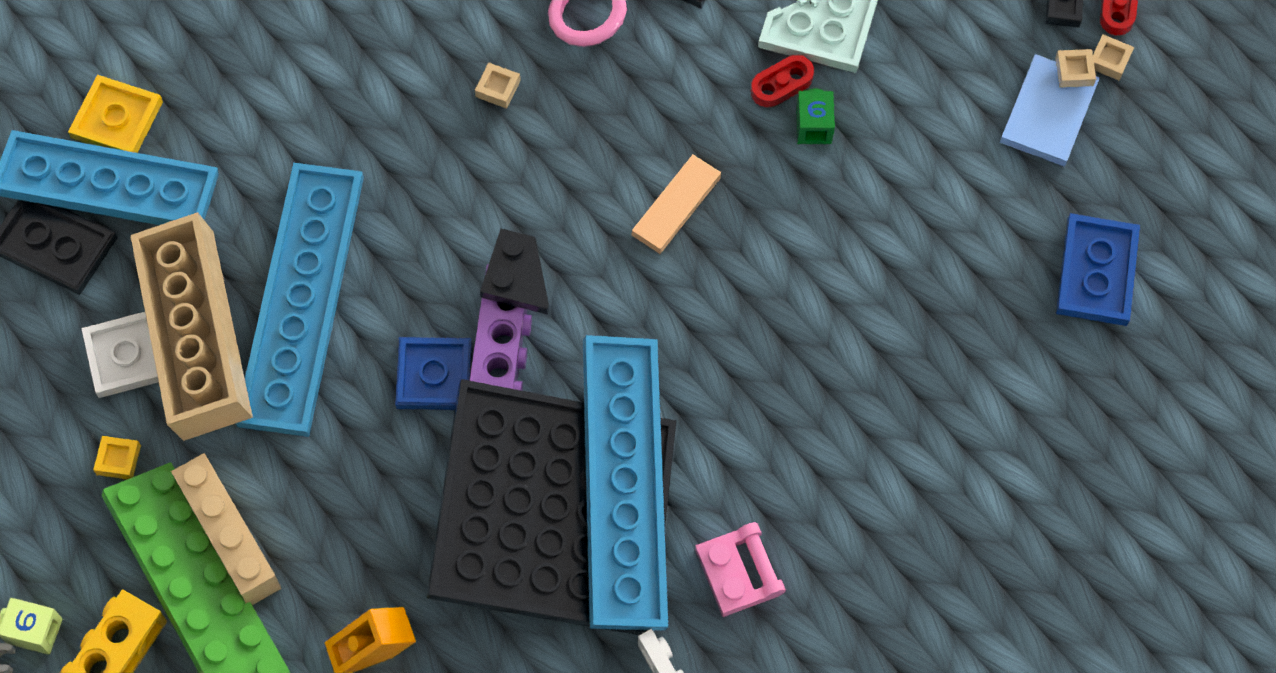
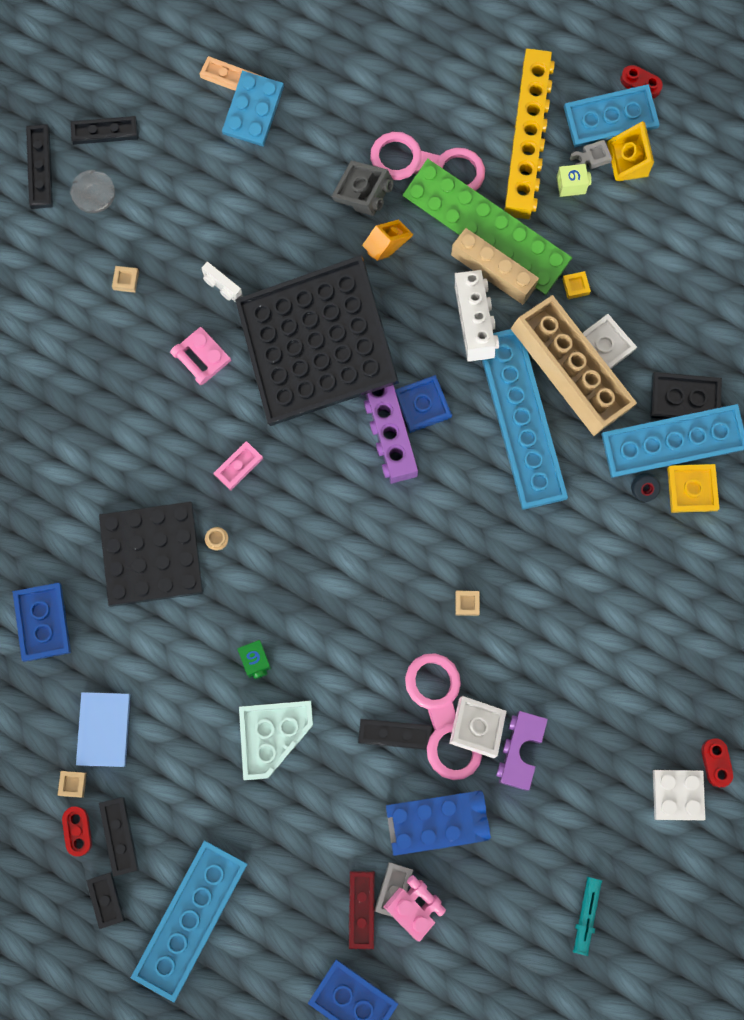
camera: 160 degrees right, 10 degrees up
black wing [480,228,549,315] -> none
dark azure plate [583,335,668,631] -> none
light nougat tile [632,155,721,254] -> none
red plate [751,55,814,108] -> none
tan plate [1055,49,1096,87] -> none
none -> black plate [99,502,203,607]
none -> tan plate [205,527,228,551]
none -> bright pink plate [214,441,263,491]
none -> white brick [455,270,499,362]
none -> black wheel [631,473,660,502]

